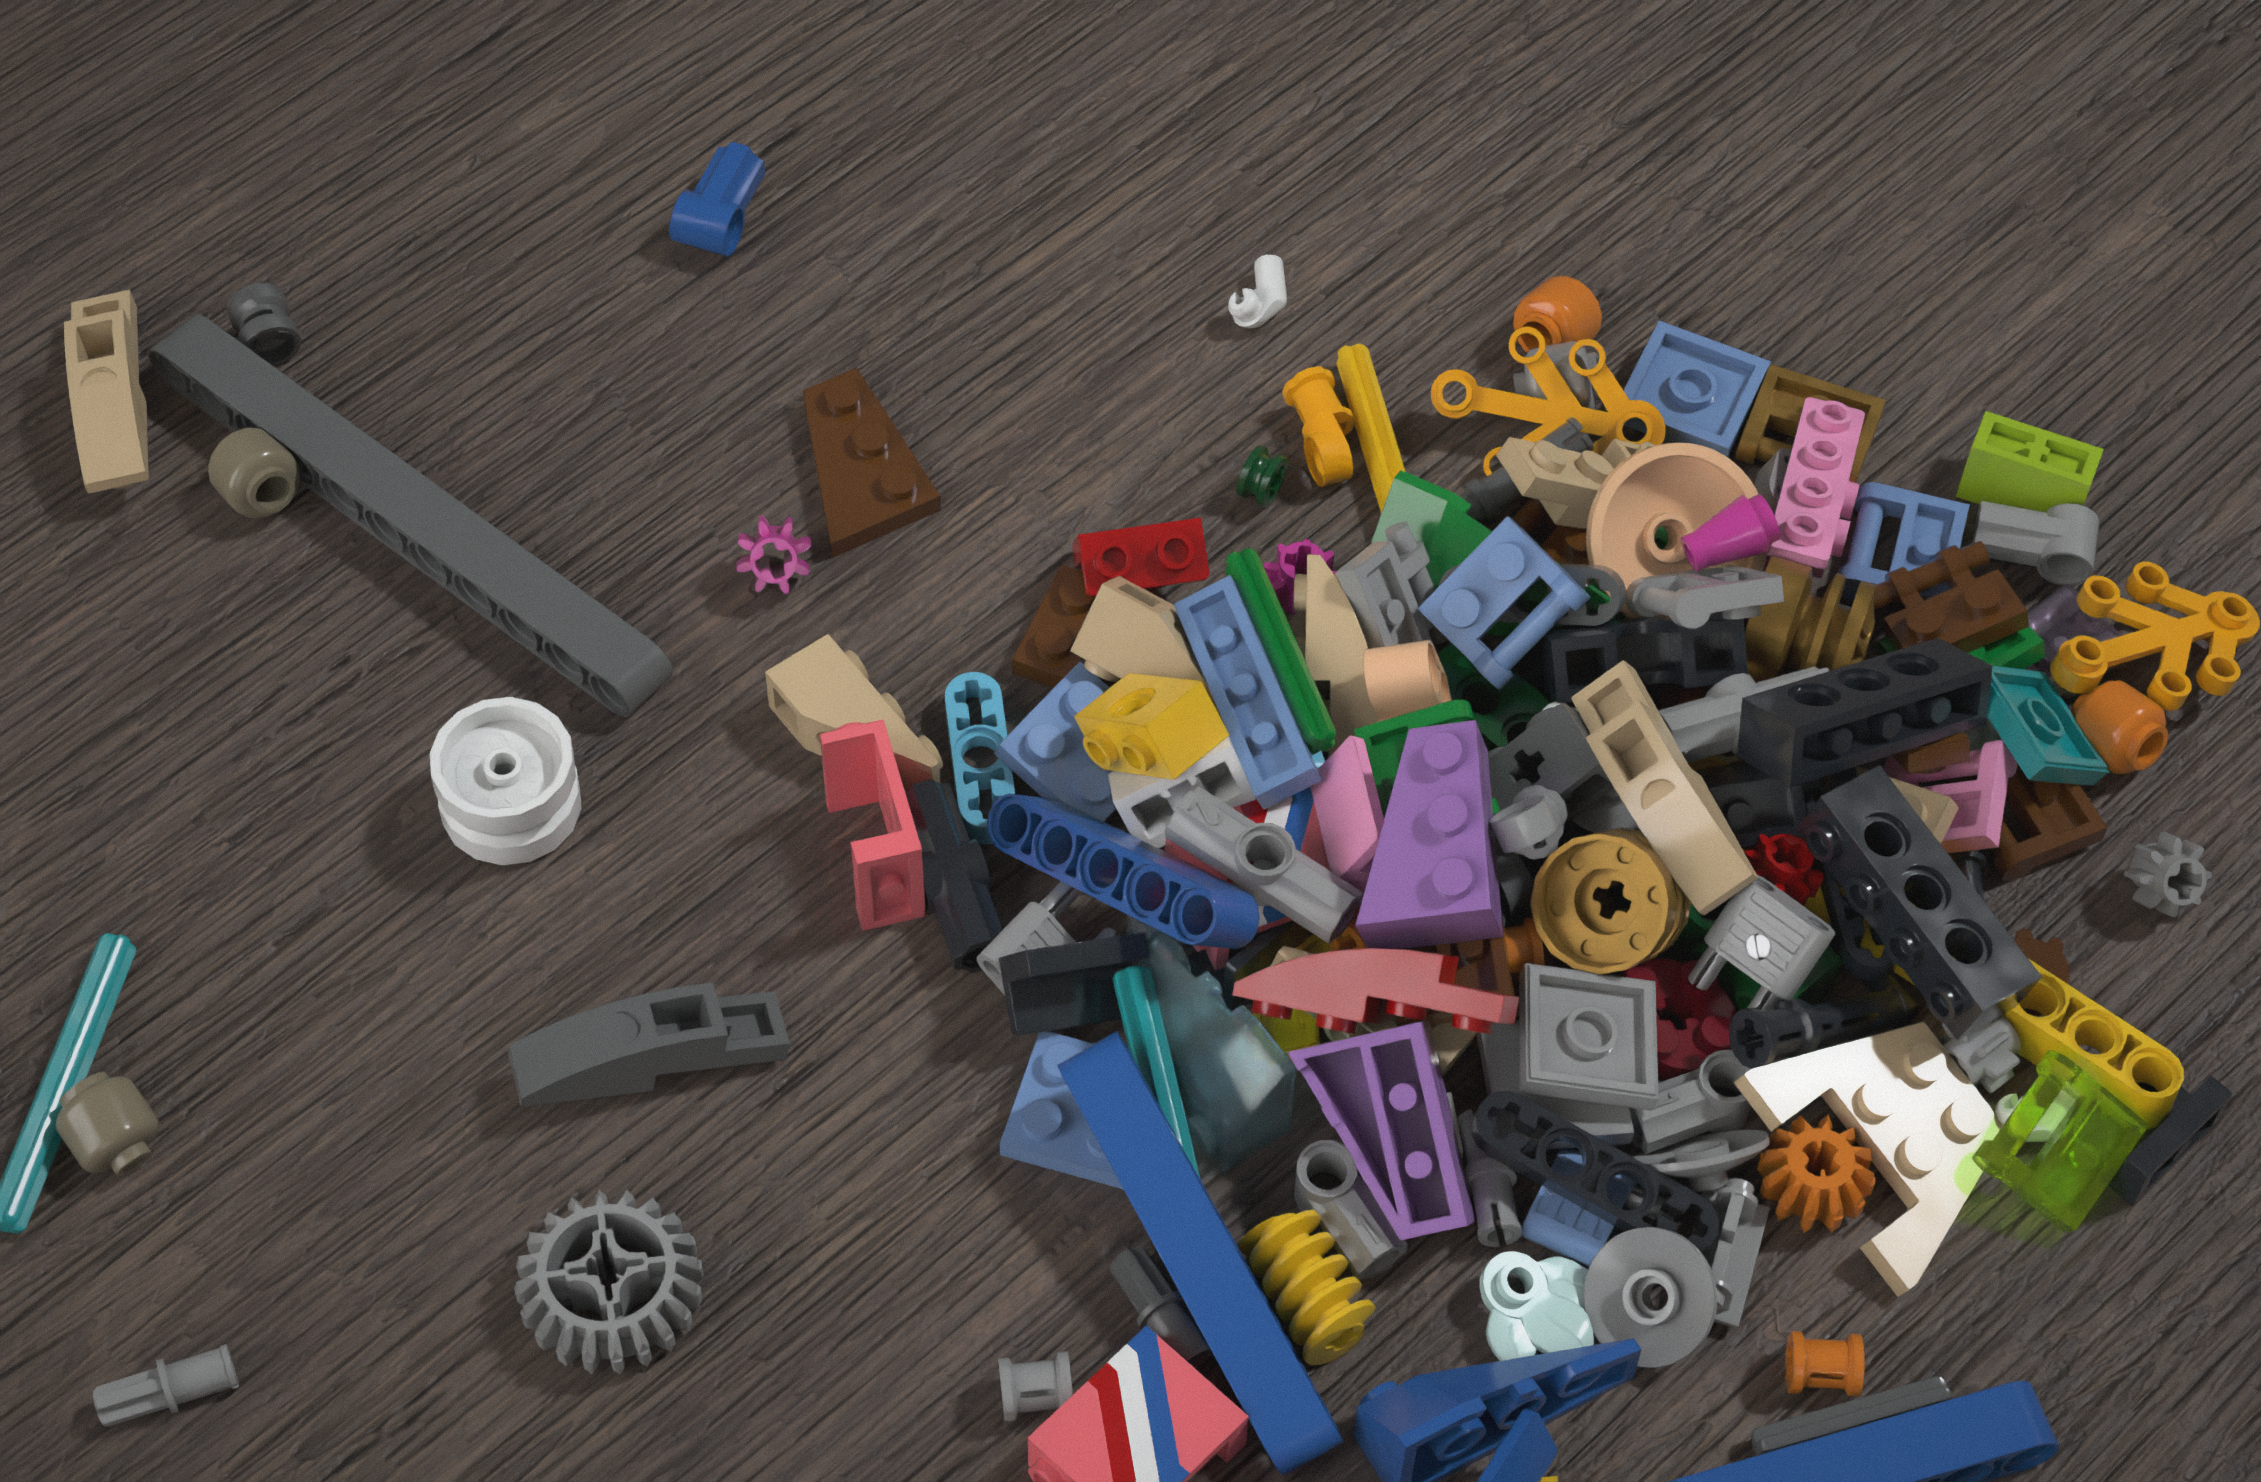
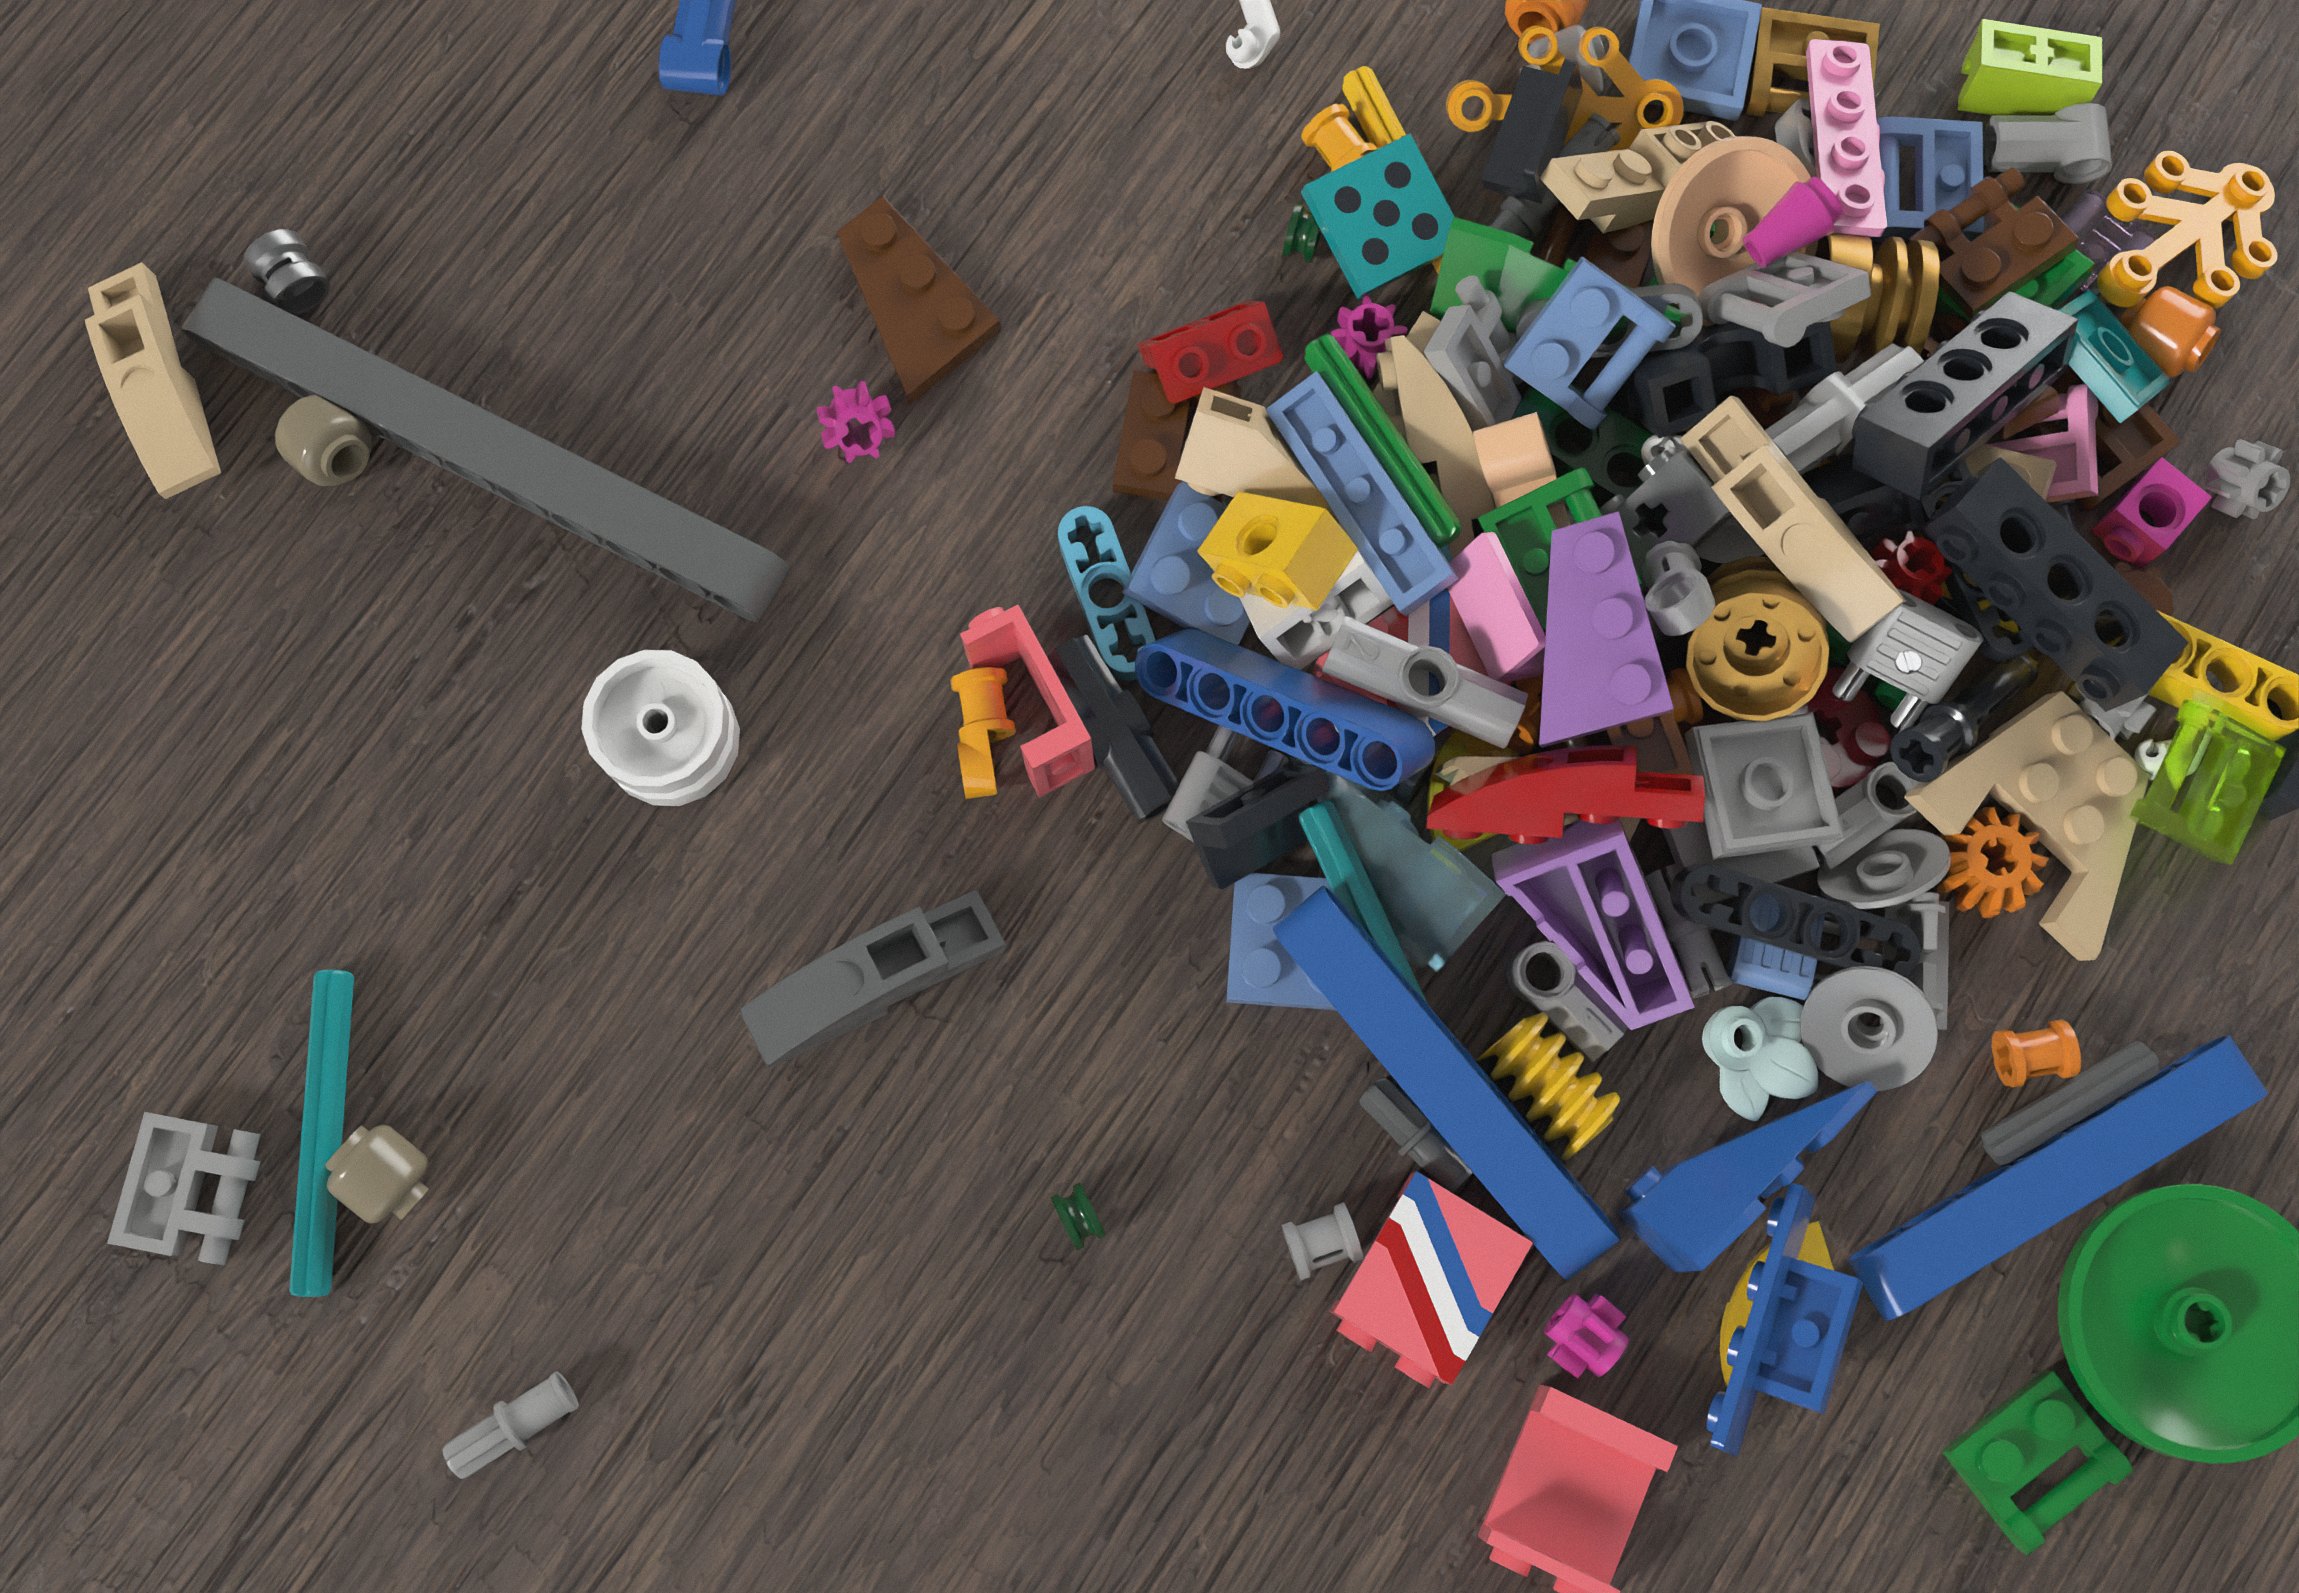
camera: 10 degrees left, 20 degrees up
light grey gear [514,1190,704,1375] -> none
tan slope [765,634,943,791] -> none
none -> light orange connector [950,667,1016,799]
none -> dark green bush [1050,1182,1106,1251]
none -> teal tile [1301,133,1454,300]
none -> black panel [1481,58,1583,204]
none -> dark pink brick [2091,457,2212,570]

